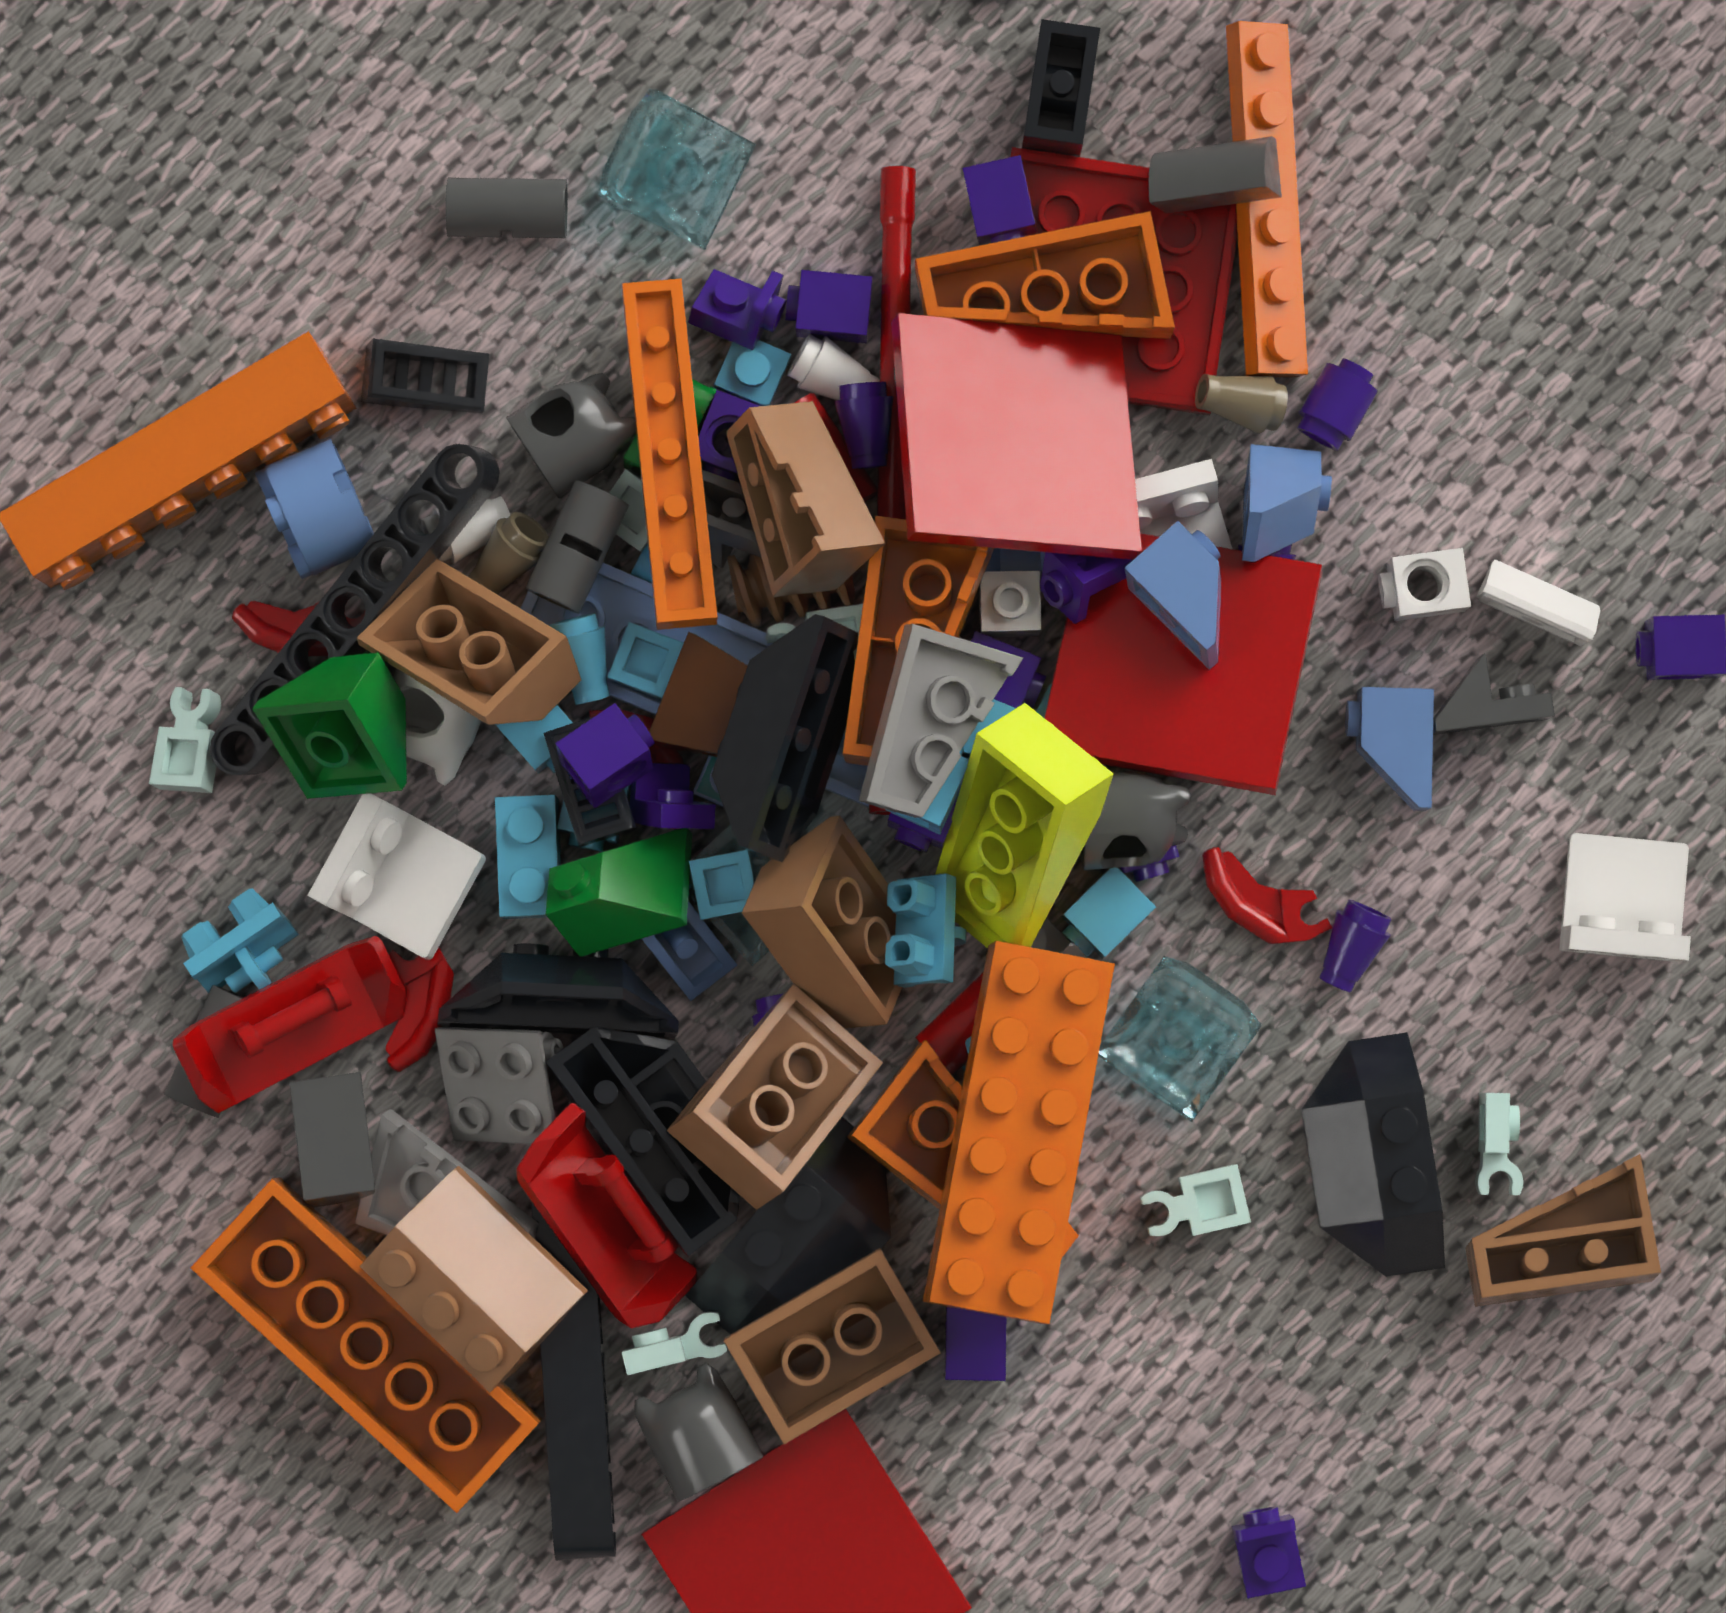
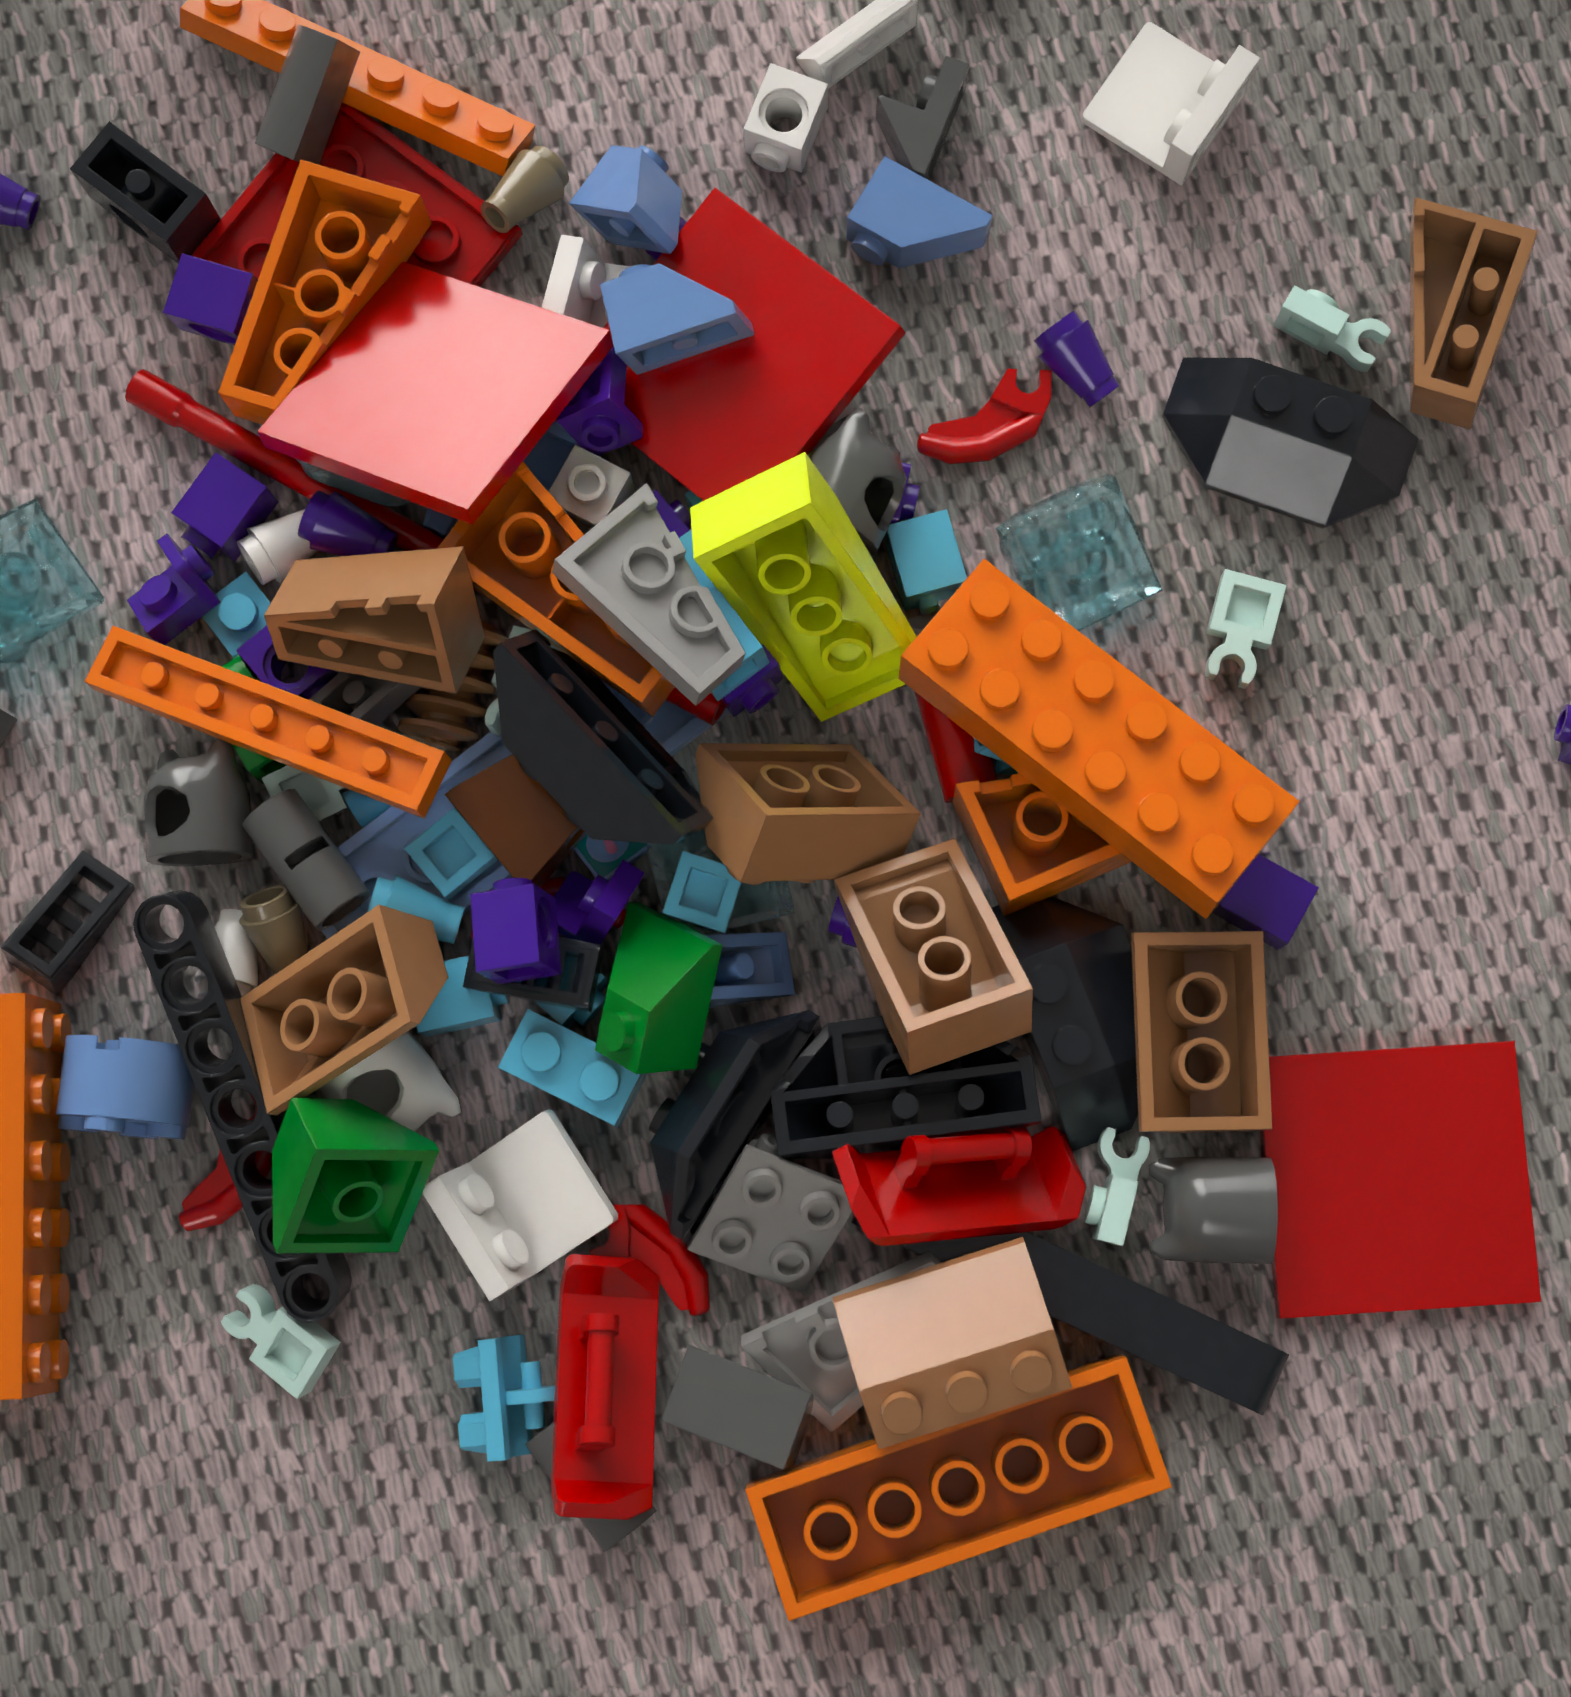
camera: 55 degrees left, 5 degrees down
medium azure hips [885,873,966,988] -> none
dark purple brick [1297,358,1378,451] -> none

